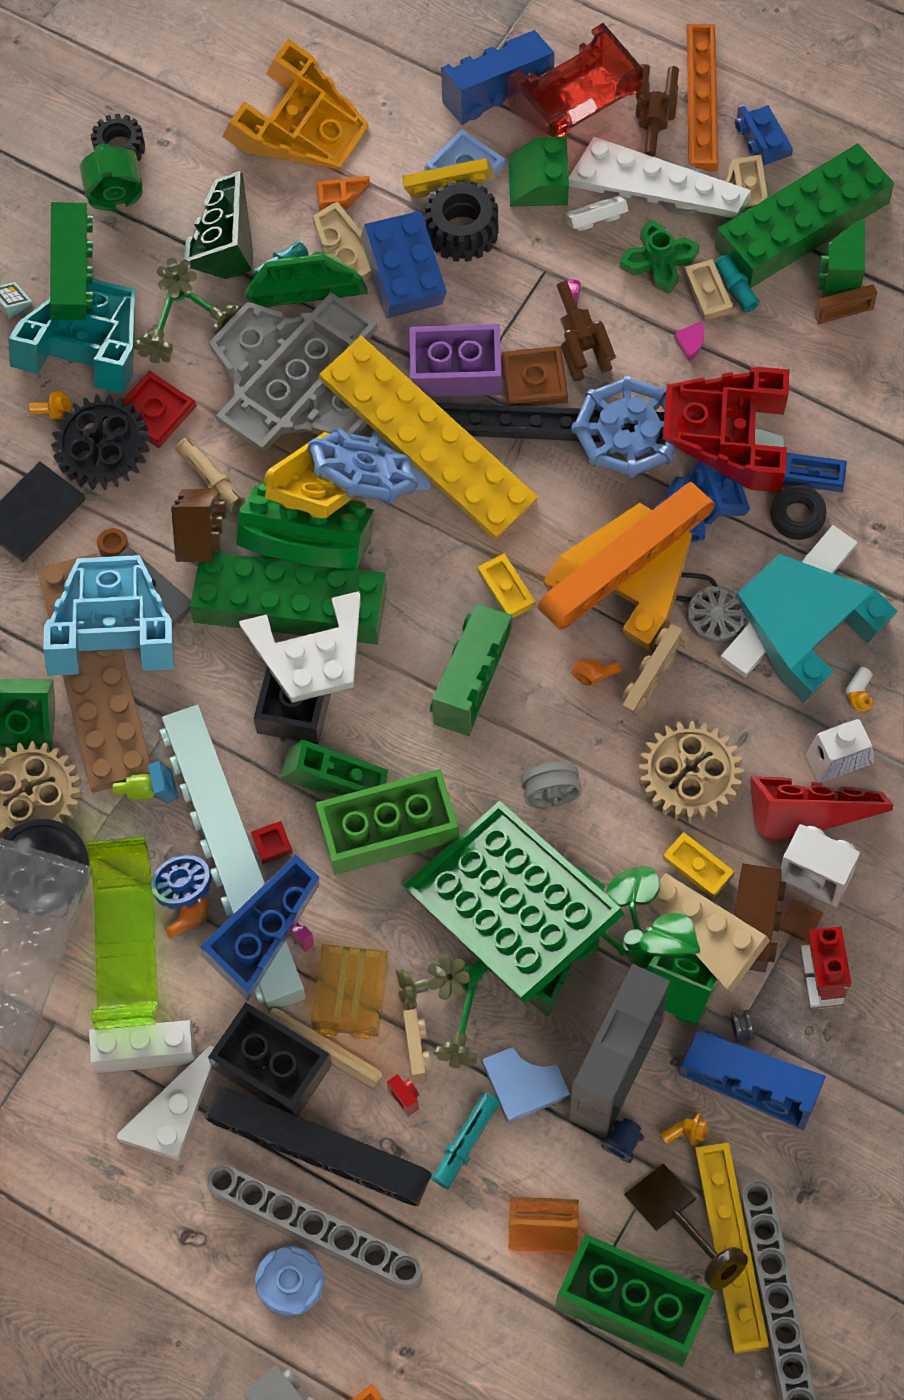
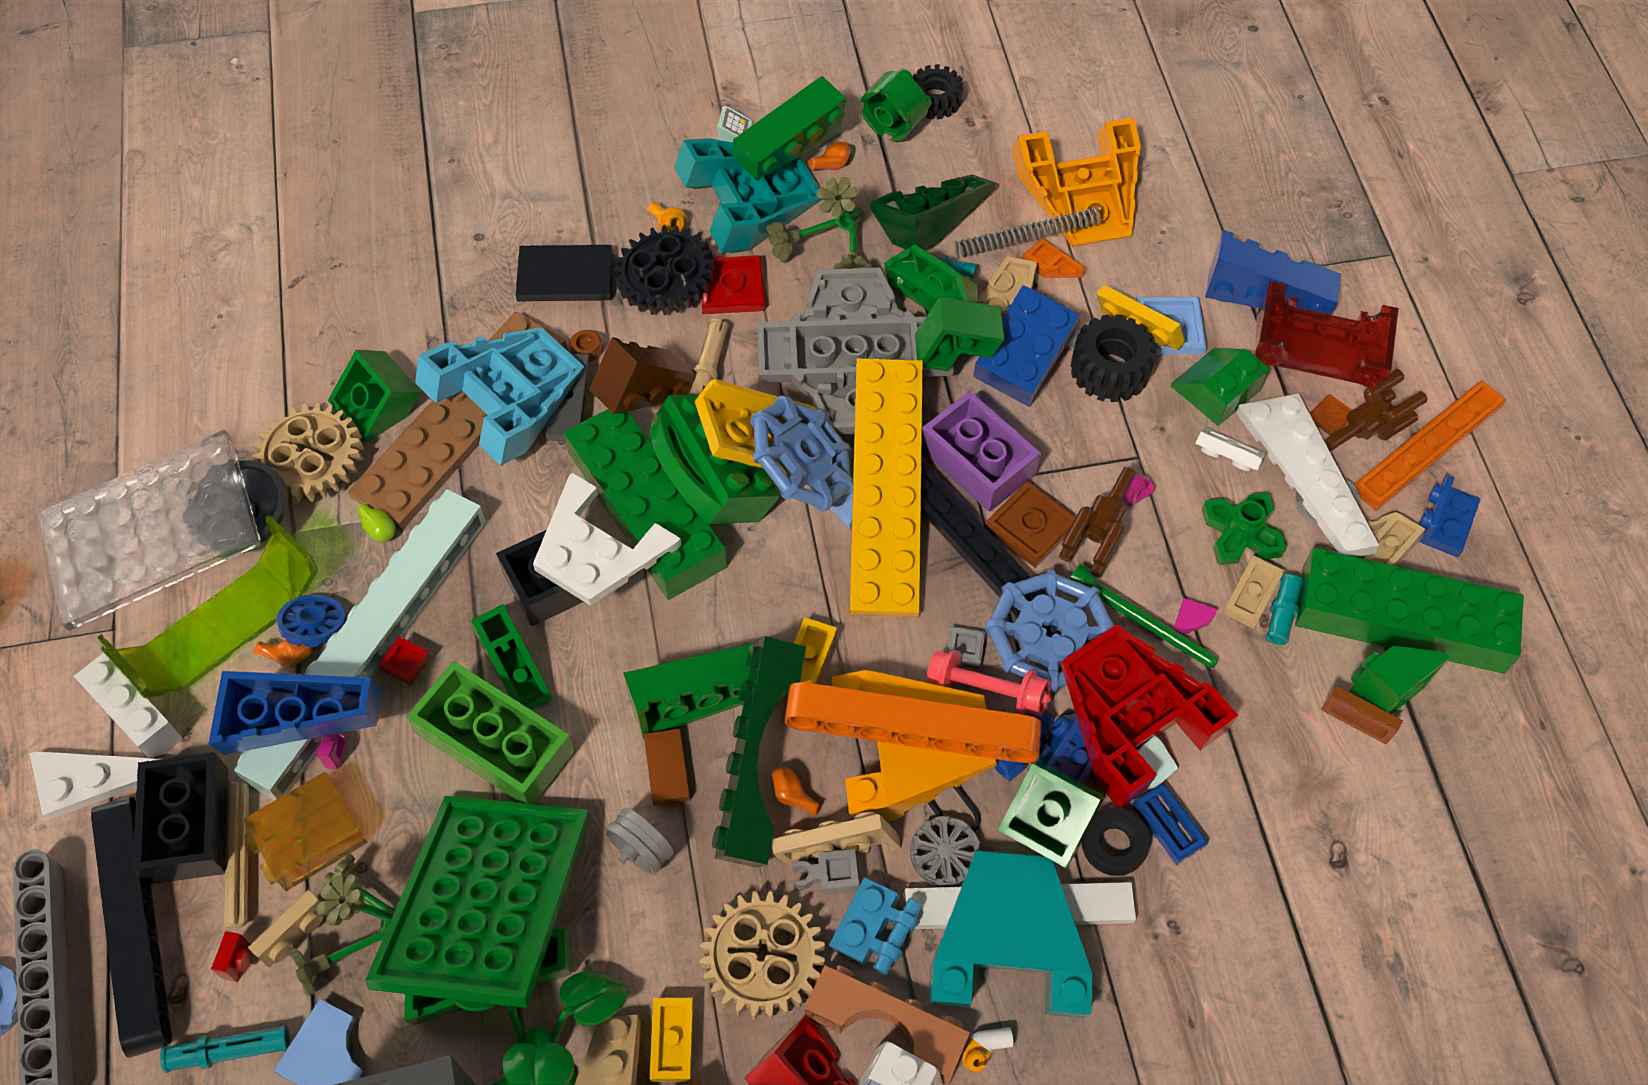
camera: 45 degrees right, 5 degrees down
dark azure tile [148,761,179,803] -> none
none -> dark orange tile [644,728,690,806]
none -> dark green arch [712,636,806,868]
none -> light grey plate [792,849,859,894]
none -> nougat arch [804,965,970,1085]
none -> orange animal [808,142,851,170]
none -> dark azure plate [829,877,922,975]
none -> green brick [915,297,1004,372]
none -> coral piece [927,649,1051,716]
none -> light grey tile [947,626,985,668]
none -> light grey piece [955,205,1101,259]
none -> brick [998,760,1105,868]
none -> green piece [1069,564,1218,668]
none -> clear orange tile [1310,394,1352,436]

